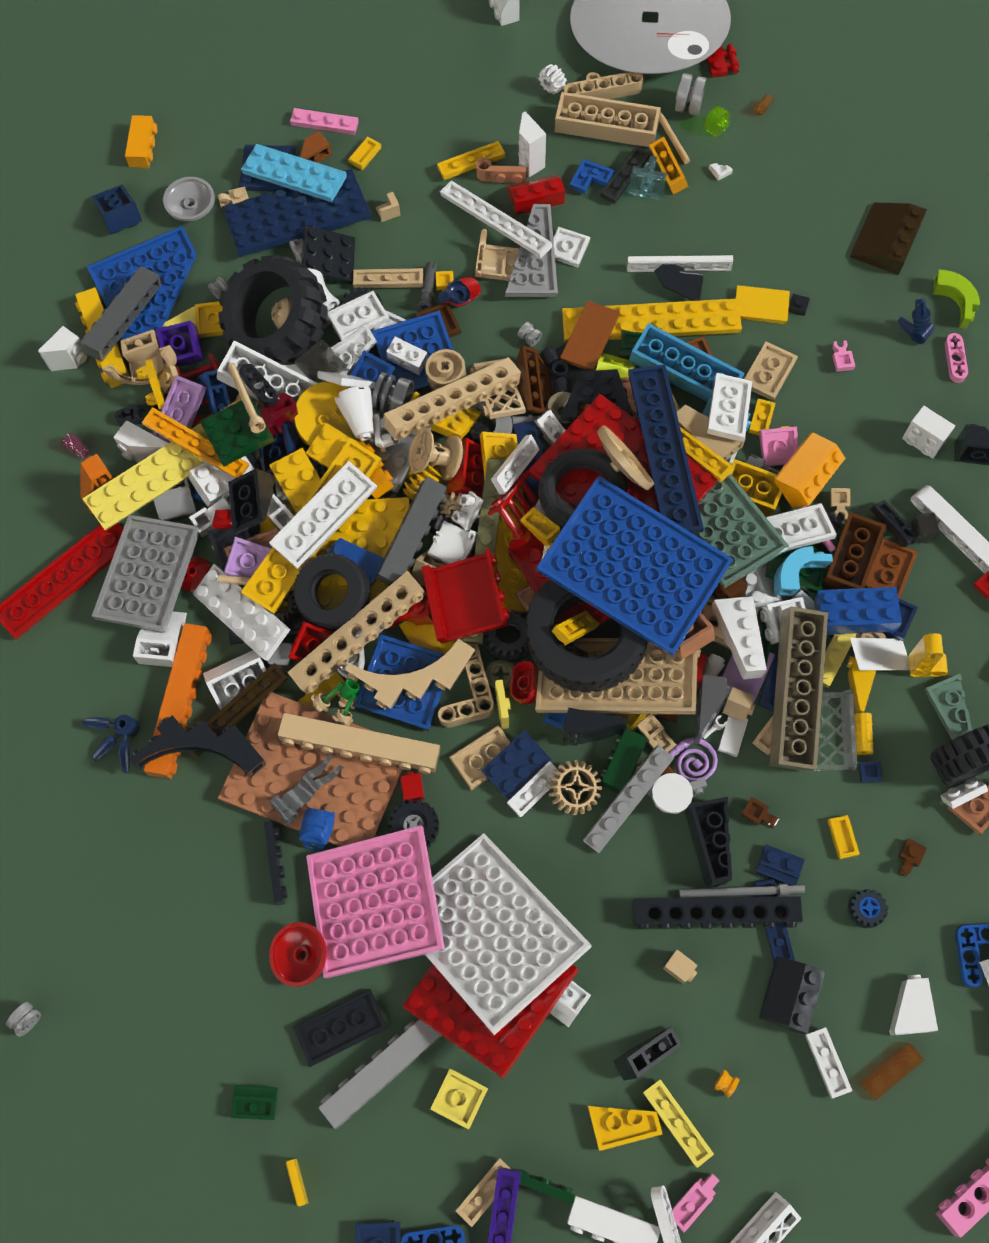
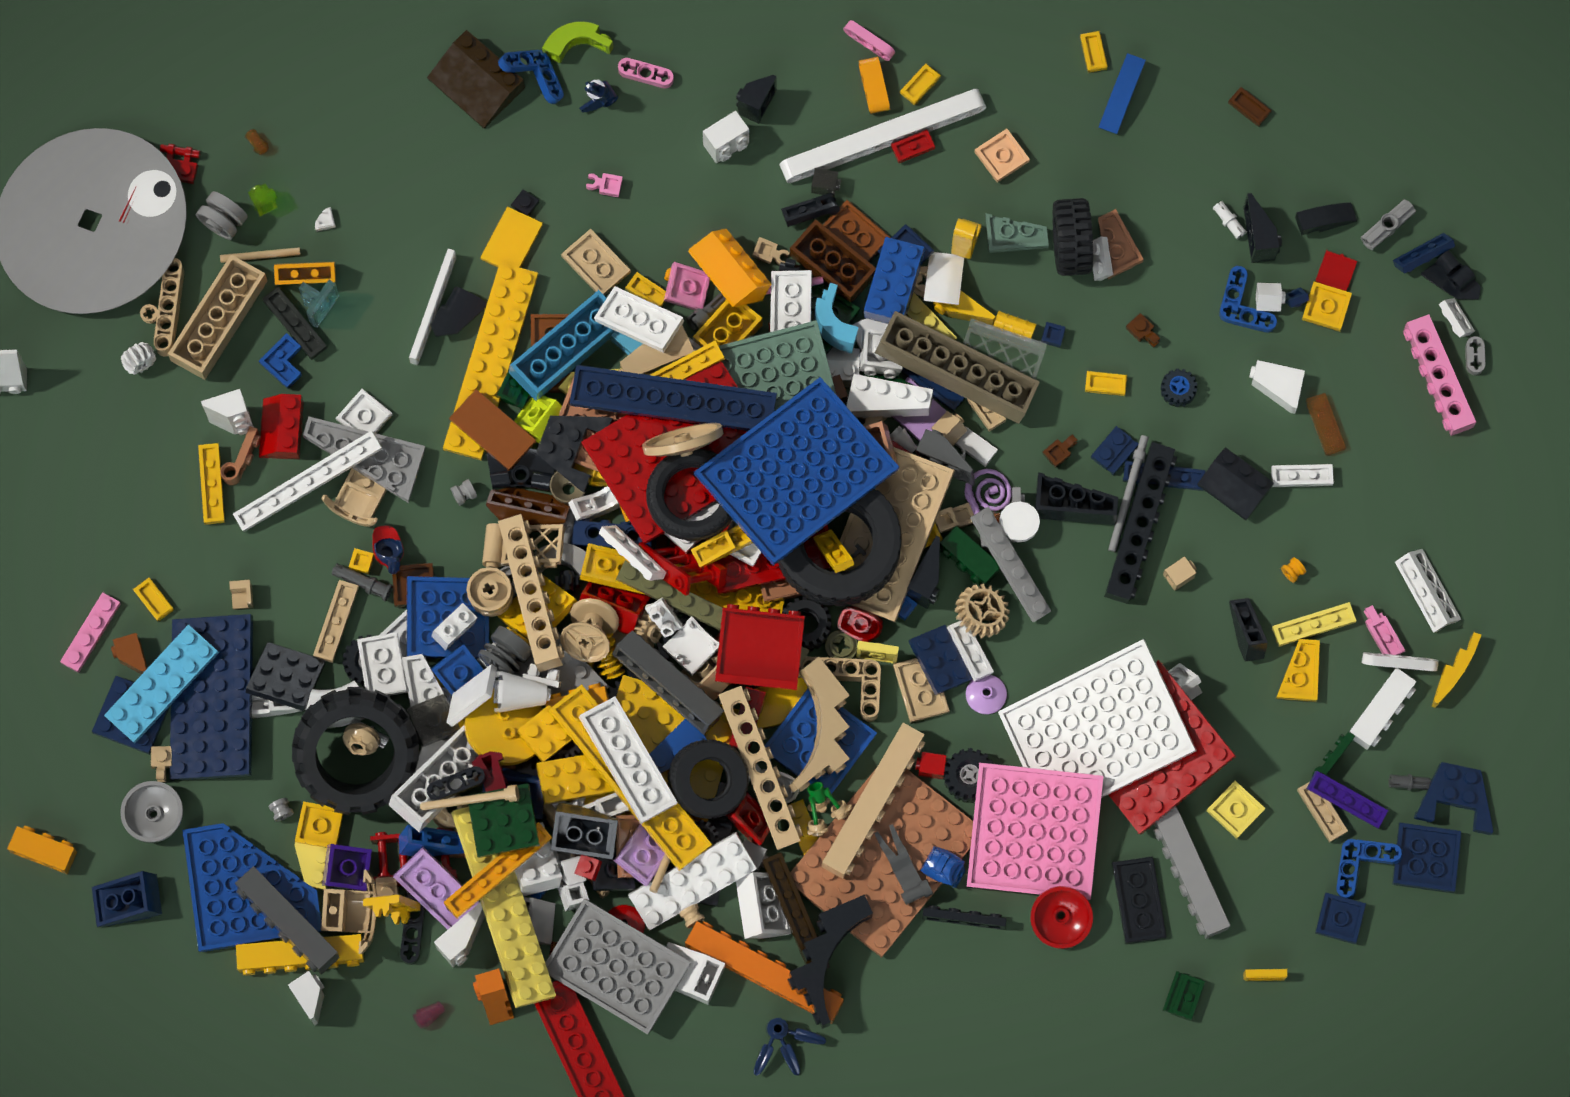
camera: 75 degrees left, 5 degrees up
none -> blue beam [498,50,564,104]
none -> tan wheel [679,904,705,928]
none -> lavender dish [966,675,1007,714]

